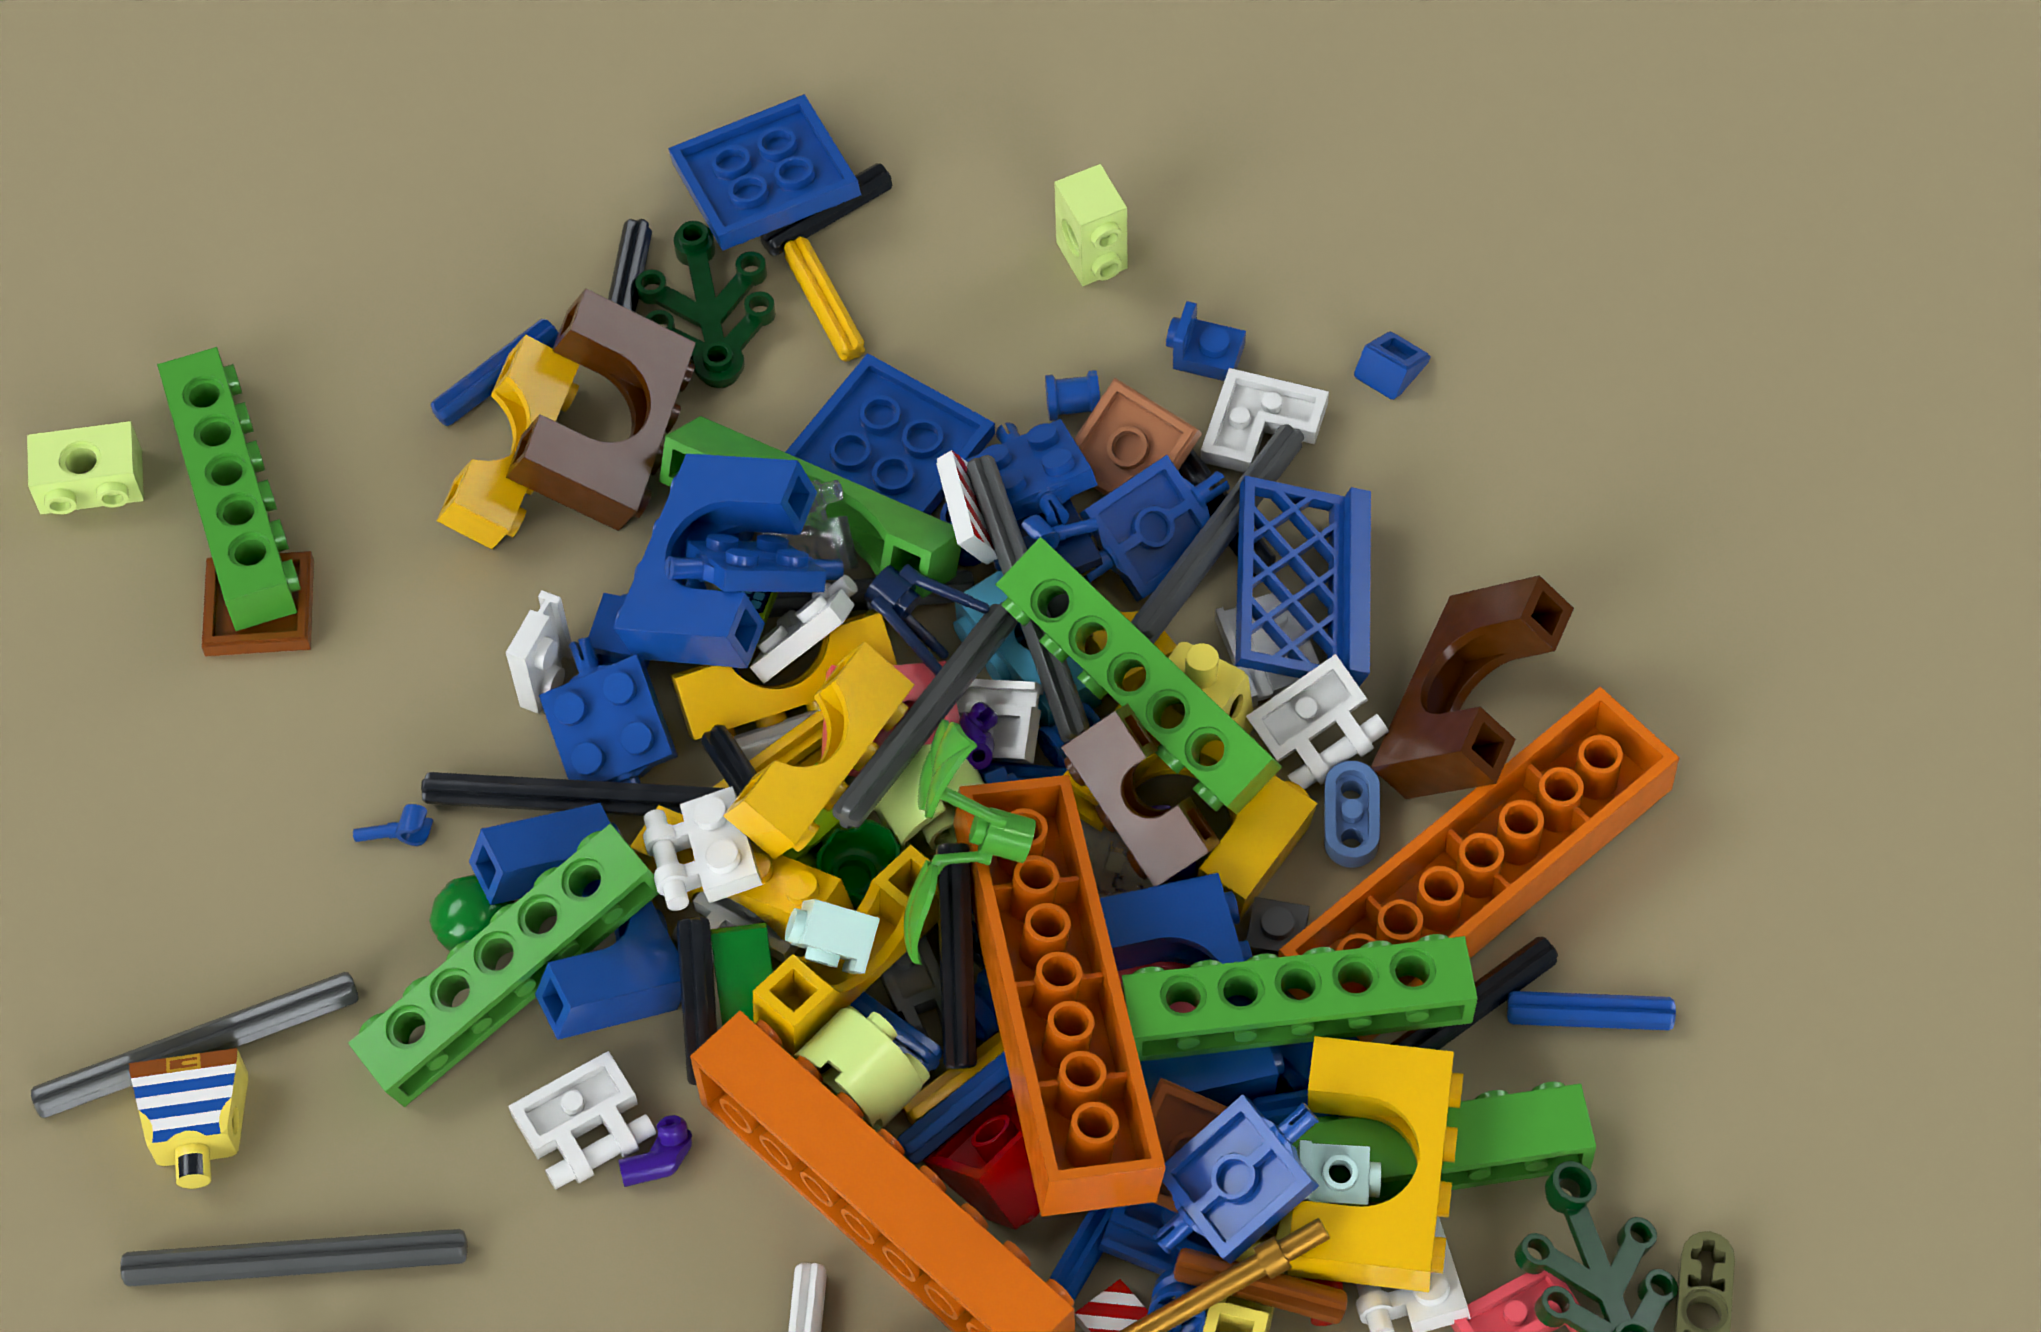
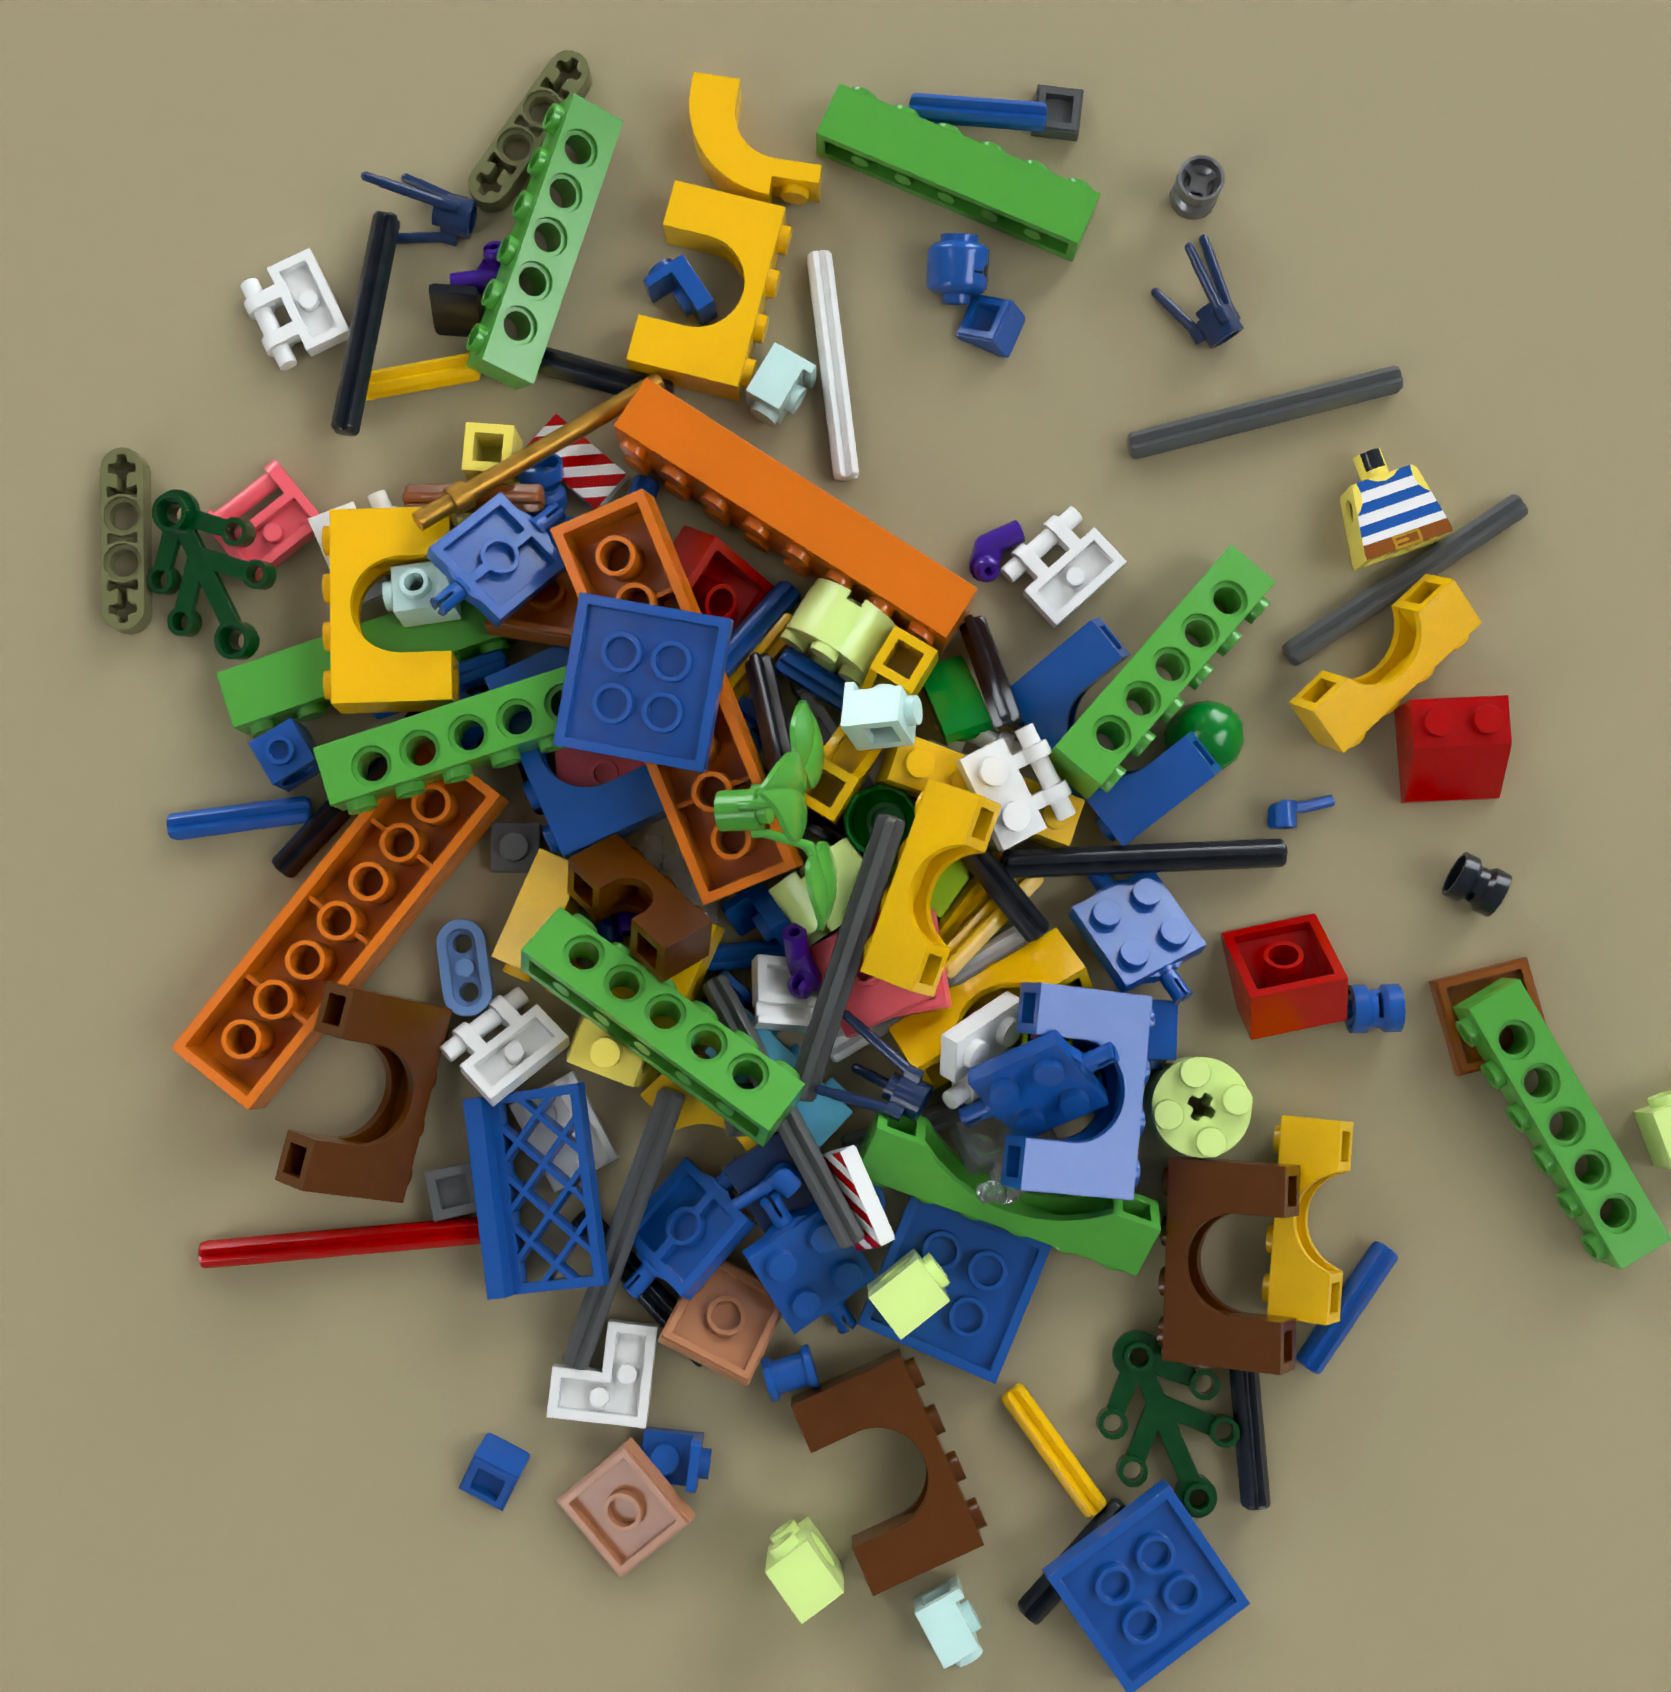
camera: 165 degrees right, 25 degrees up
white plate [506,590,572,714] -> none
none -> red axle [198,1217,481,1269]
none -> blue brick [248,718,320,792]
none -> dark grey plate [424,1162,477,1222]
none -> blue plate [553,592,734,773]
none -> nougat tile [556,1437,696,1578]
none -> reddish brown arch [791,1348,987,1596]
none -> yellowish green brick [867,1249,950,1340]
none -> light aqua brick [913,1575,983,1669]
none -> yellowish green brick [1143,1057,1253,1158]
none -> red slope [1221,913,1348,1040]
none -> yellow arch [1288,574,1482,753]
none -> blue wheel [1345,984,1406,1033]
none -> red slope [1394,695,1512,804]
none -> black wheel [1442,852,1512,917]

